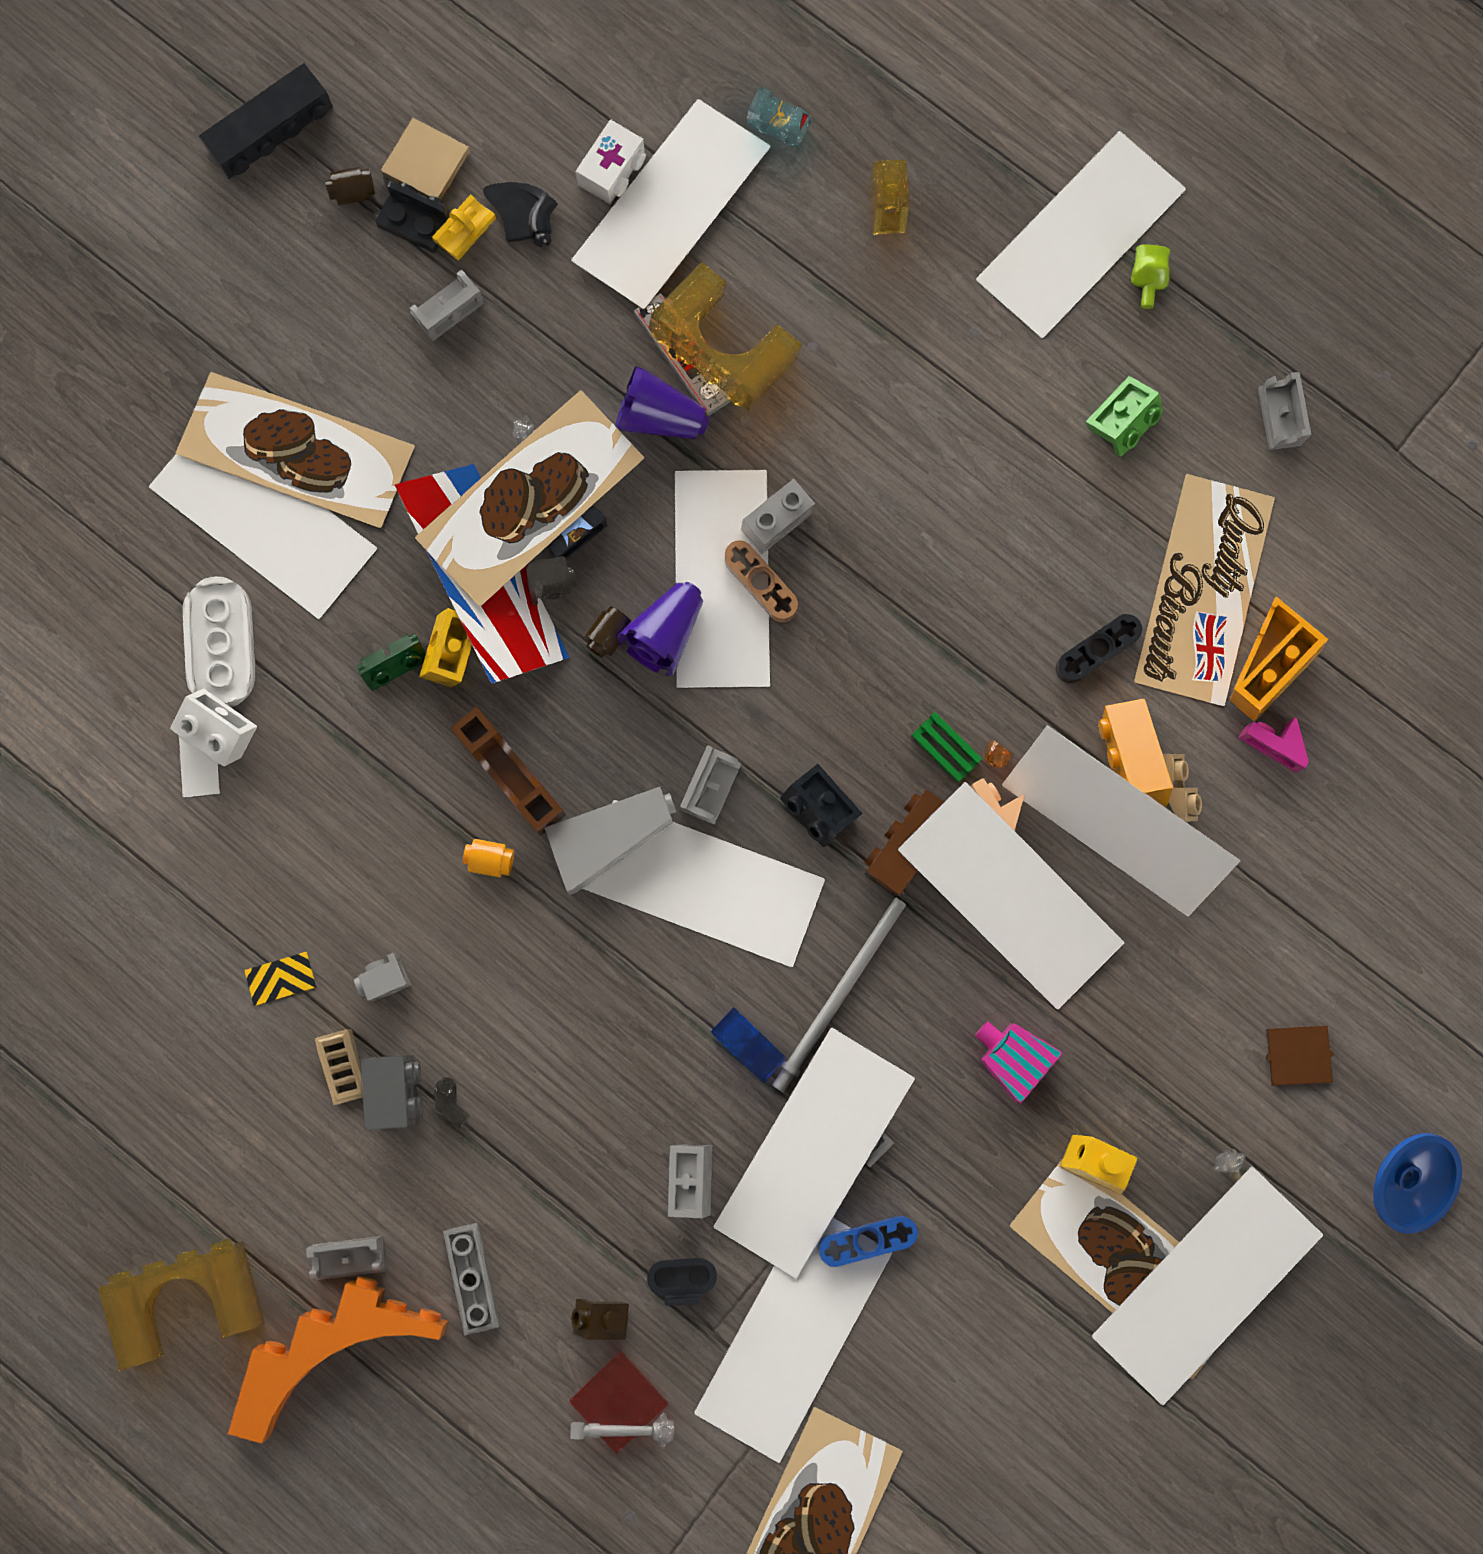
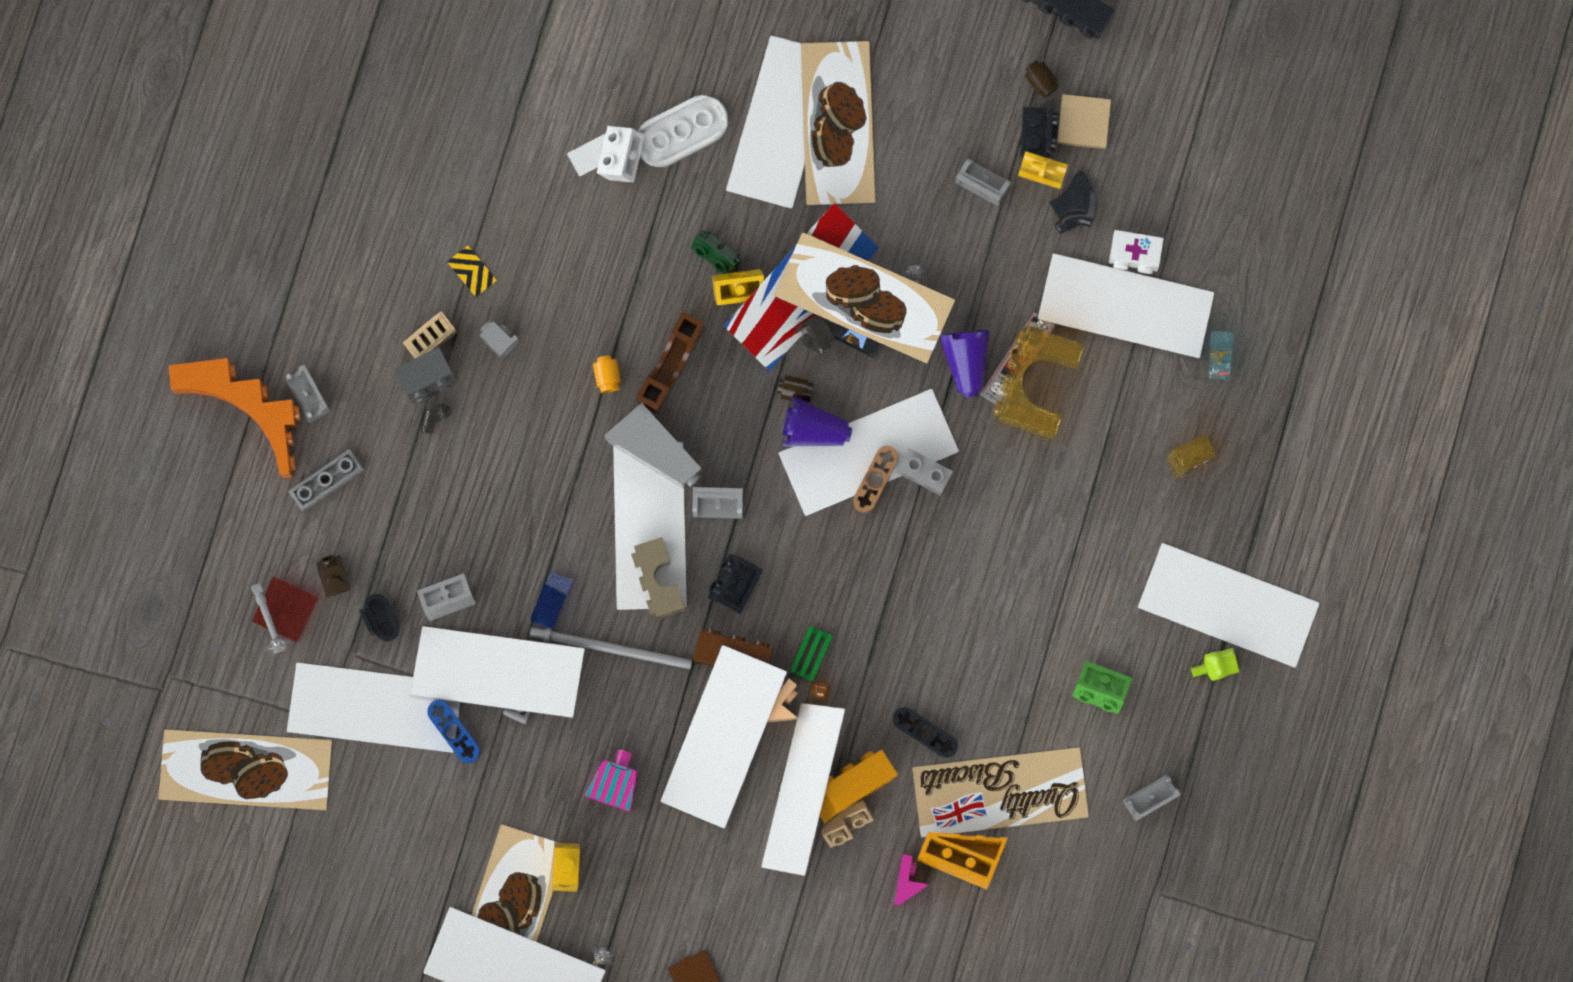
camera: 75 degrees right, 0 degrees up
clear yellow arch [98,1238,265,1371] -> none
none -> dark tan arch [631,537,686,620]

